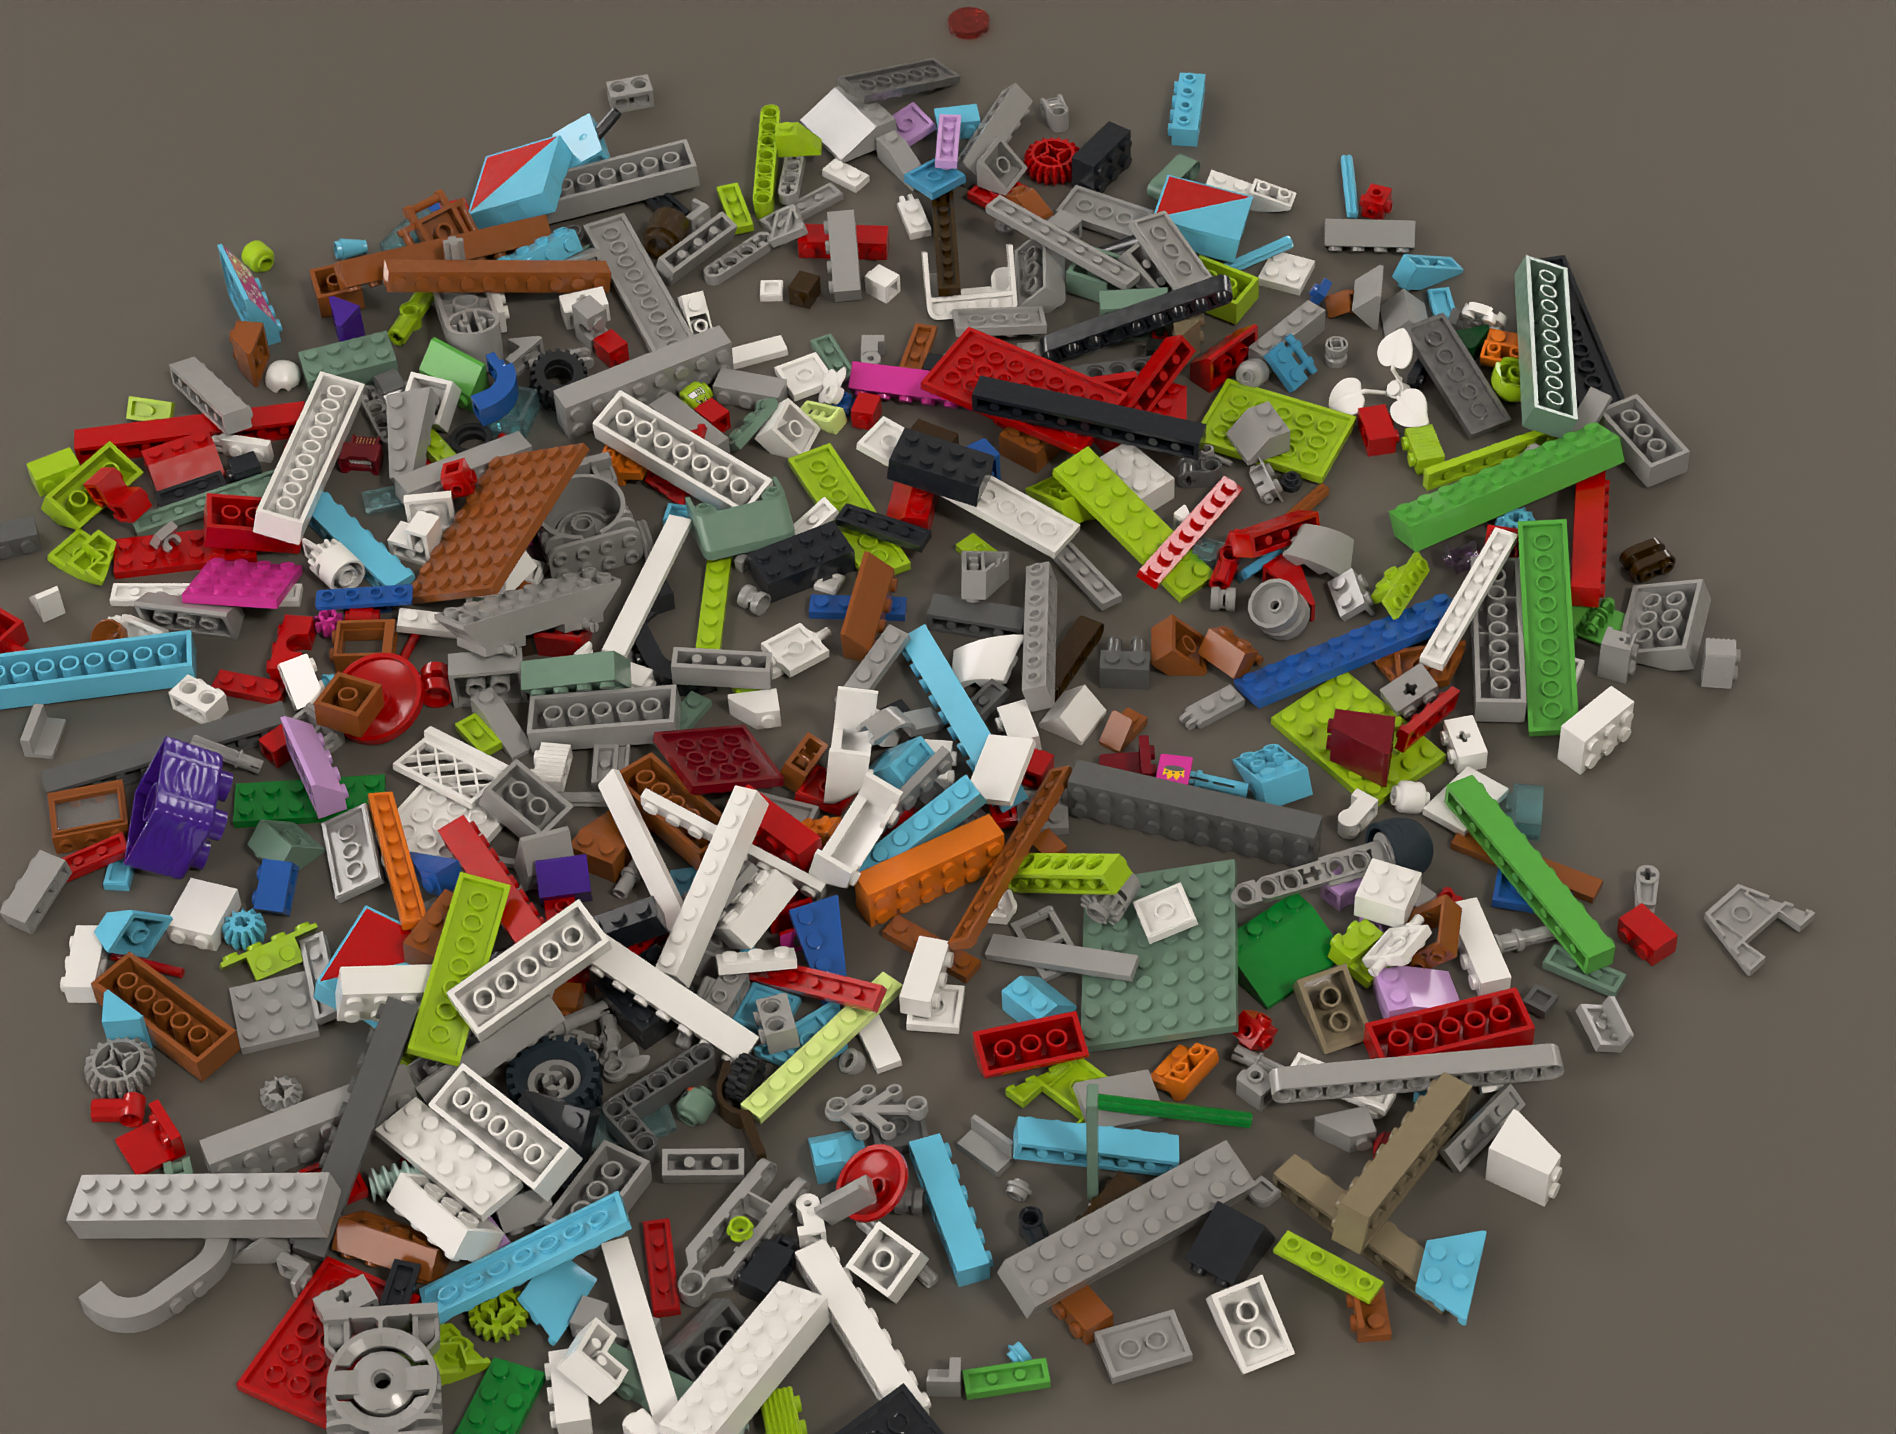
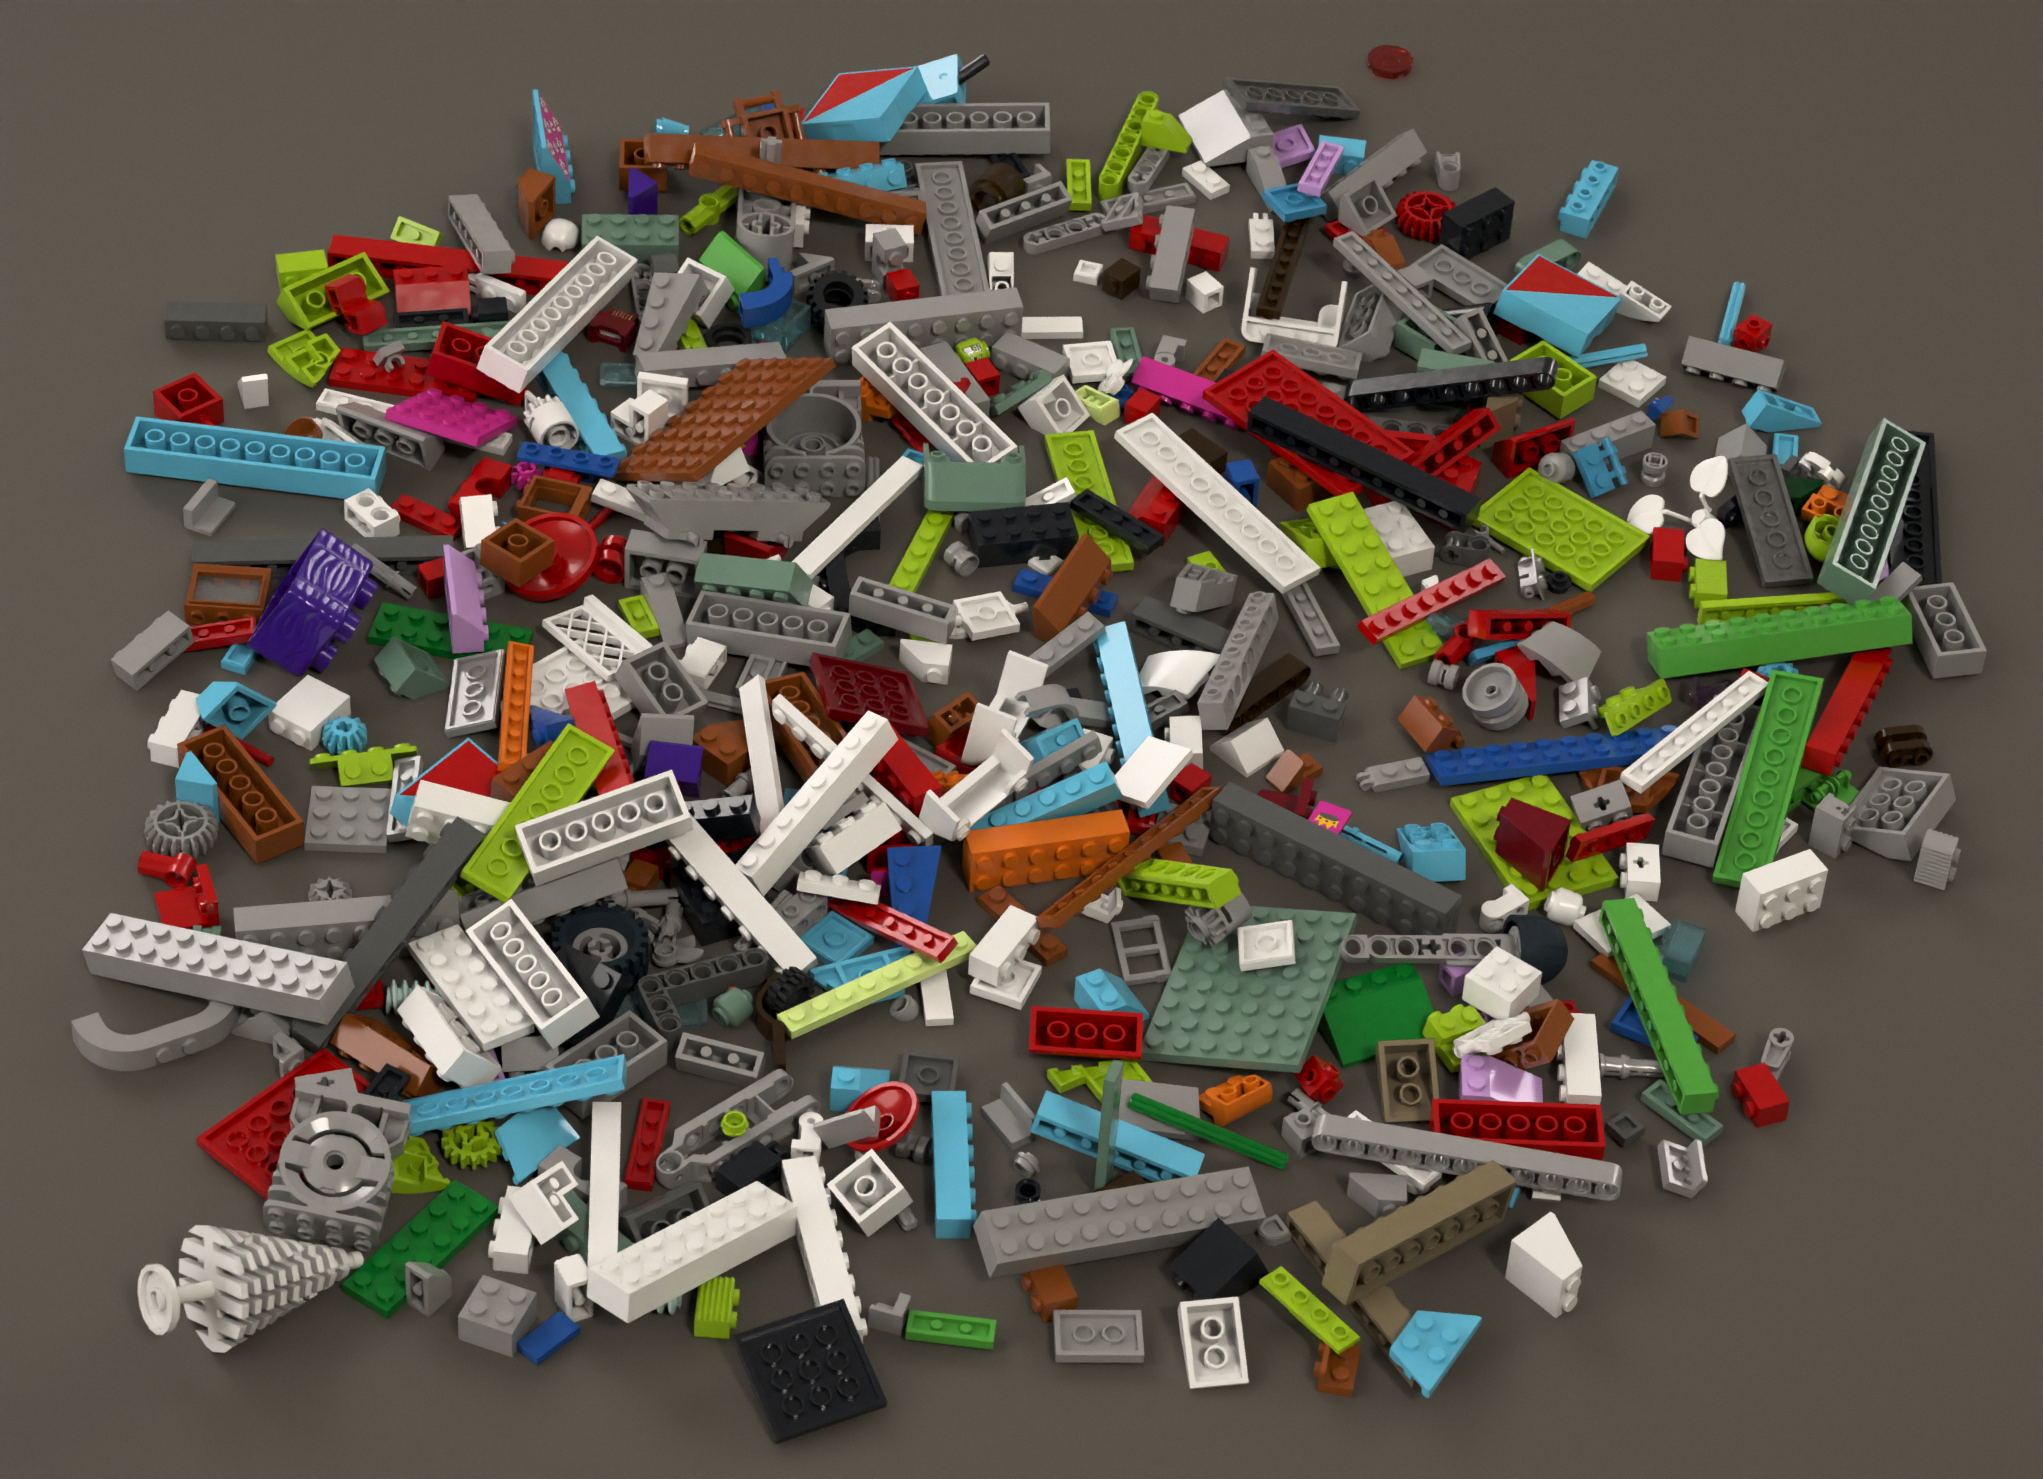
camera: 10 degrees right, 5 degrees down
lime head [241,240,275,273] -> none
blue brick [252,858,299,917] -> none
red brick [440,458,477,499] -> none
light grey brick [606,74,655,113] -> none
light grey brick [753,992,800,1054] -> none
light grey plant [824,1084,928,1140] -> none
black brick [887,428,994,507] -> none
light grey tile [985,934,1140,982] -> none
medium azure plate [1007,1341,1032,1363] -> none
light grey tile [1128,210,1212,290] -> none
dark orange slope [1151,614,1207,676] -> none
light grey slope [1226,401,1290,466] -> none
light grey slope [1352,265,1384,330] -> none
light grey plate [1439,1083,1526,1173] -> none
light grey wing [1704,884,1815,977] -> none

